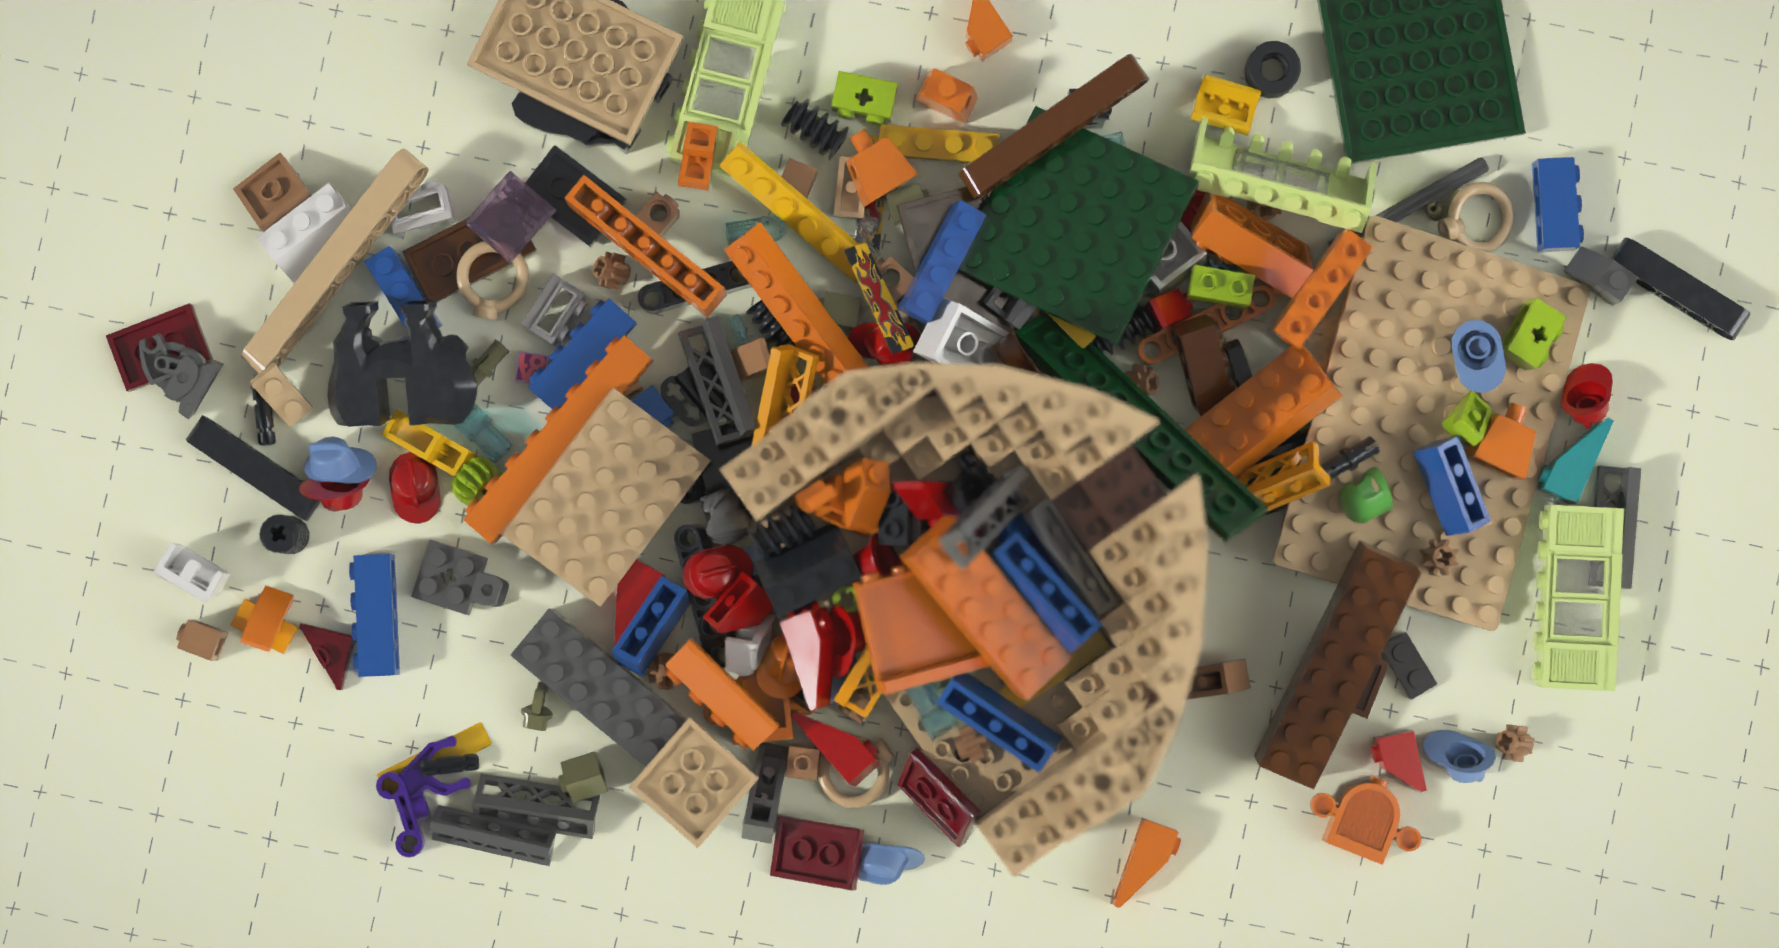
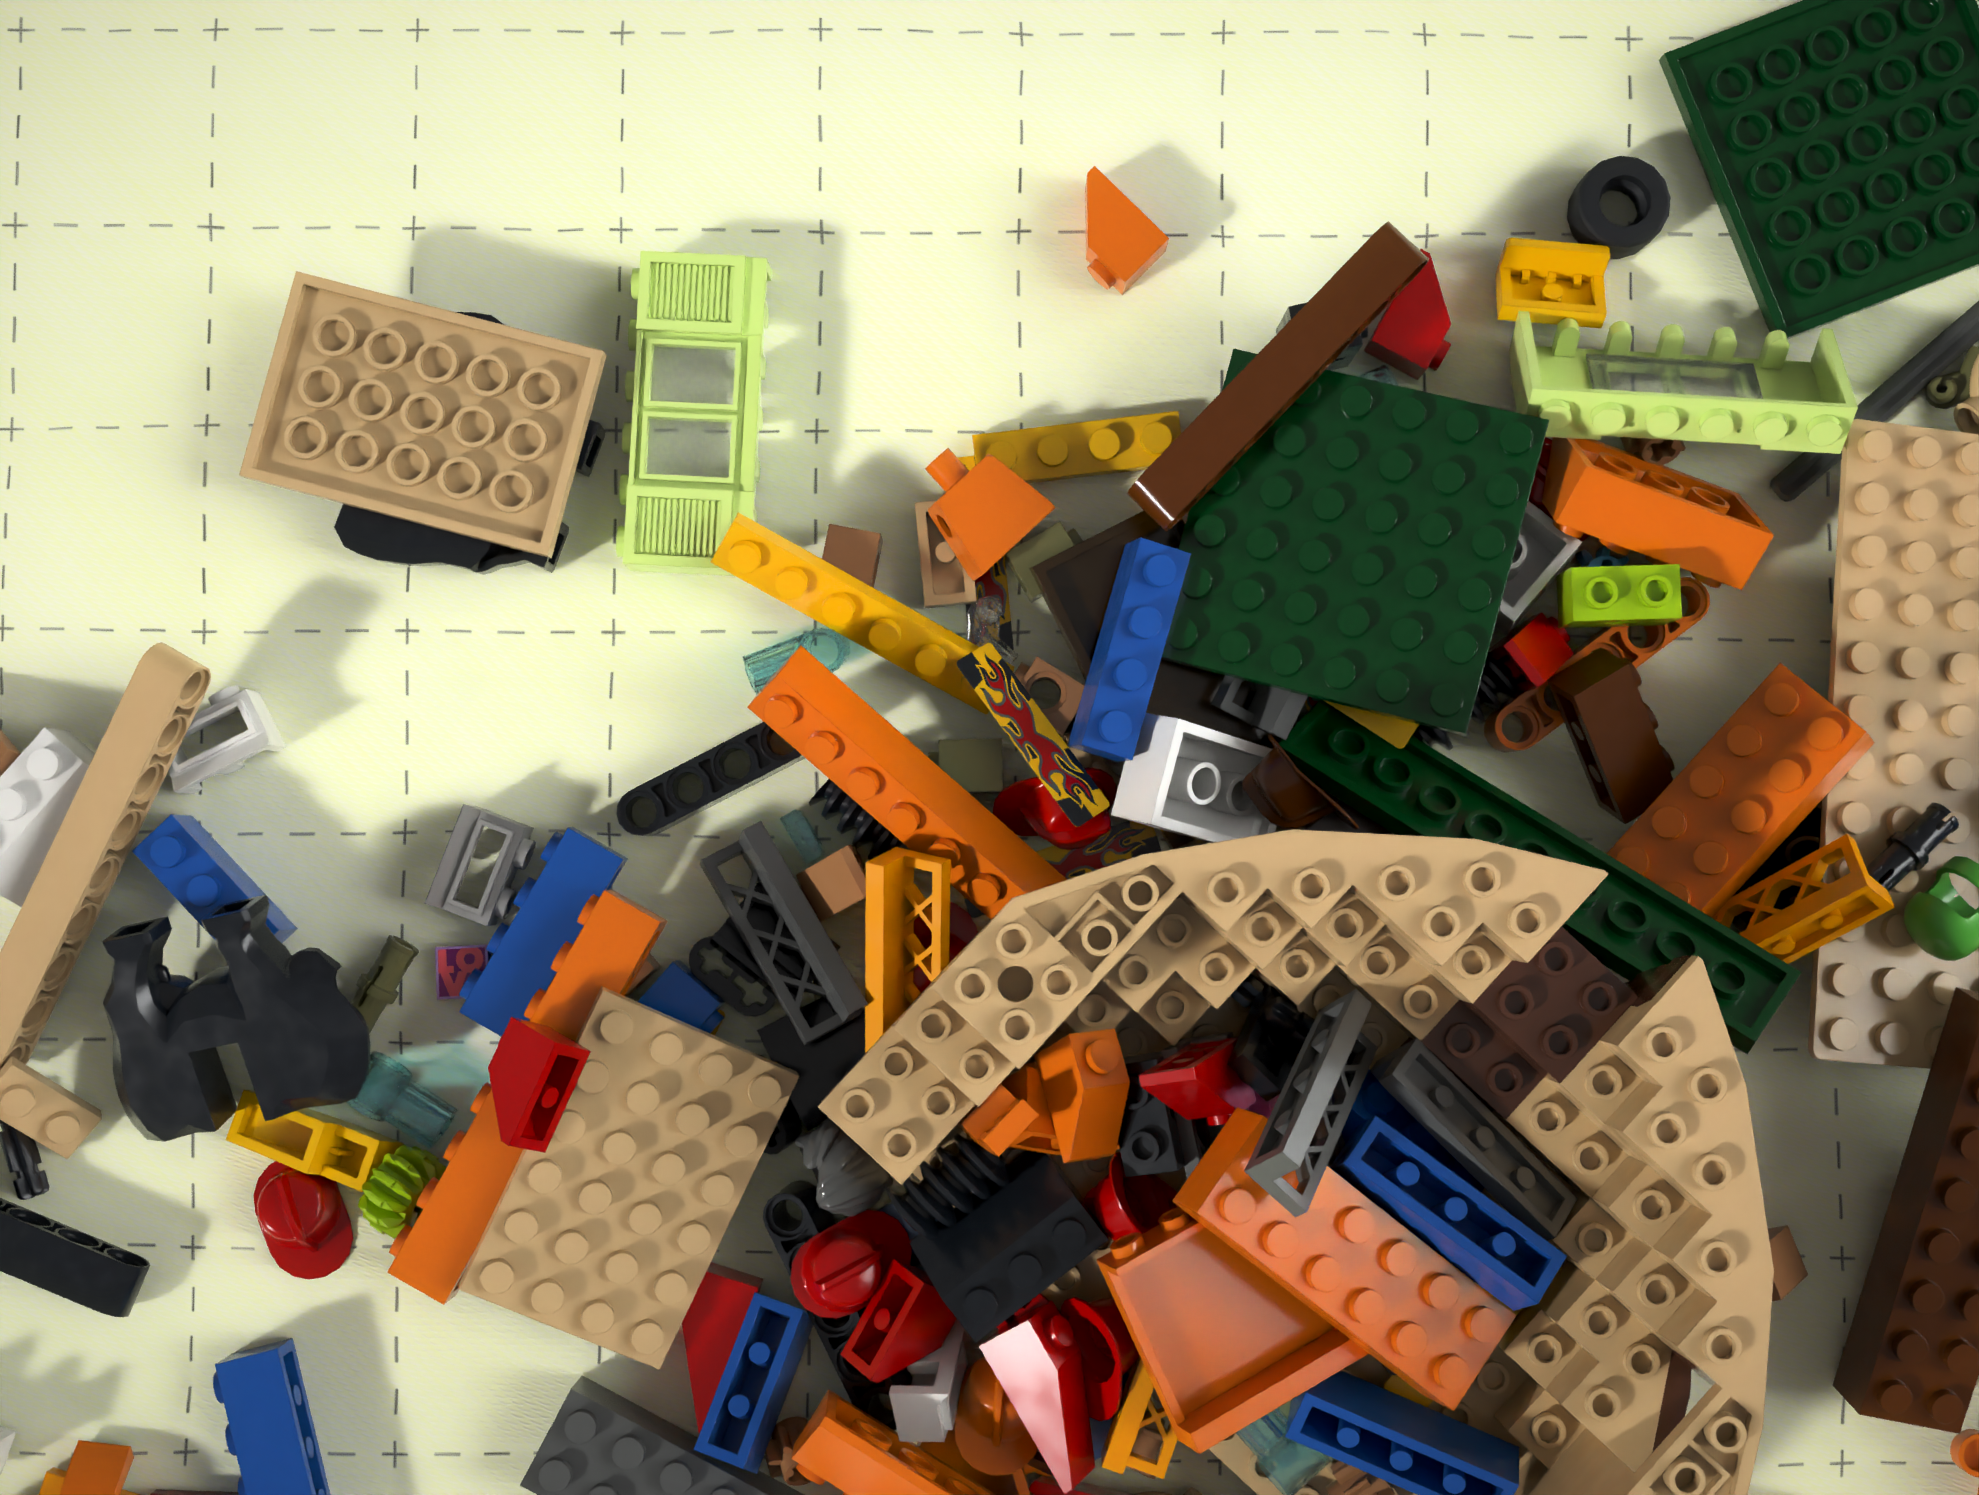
camera: 10 degrees left, 0 degrees up
black piece [259,515,310,554] -> none
red piece [300,479,369,512] -> none
medium blue piece [304,436,377,484] -> none
reddish brown tile [402,197,537,302] -> none
dark grey plate [411,540,510,615] -> none
tan piece [457,240,529,320] -> none
clear purple slope [464,171,556,263] -> none
black plate [518,145,627,248] -> none
orange brick [565,175,727,318] -> none
medium nougat gear [593,252,631,290] -> none
medium nougat brick [636,191,680,237] -> none
orange slope [678,122,718,190] -> none
black piece [781,98,849,161] -> none
lime brick [831,71,898,126] -> none
lime bush [833,585,858,612] -> none
orange torso [914,68,978,125] -> none
medium nougat gear [1125,364,1159,396] -> none
black beam [1223,339,1253,388] -> none
orange panel [1268,229,1373,349] -> none
none -> red slope [488,1017,591,1153]
none -> red slope [1363,249,1451,380]

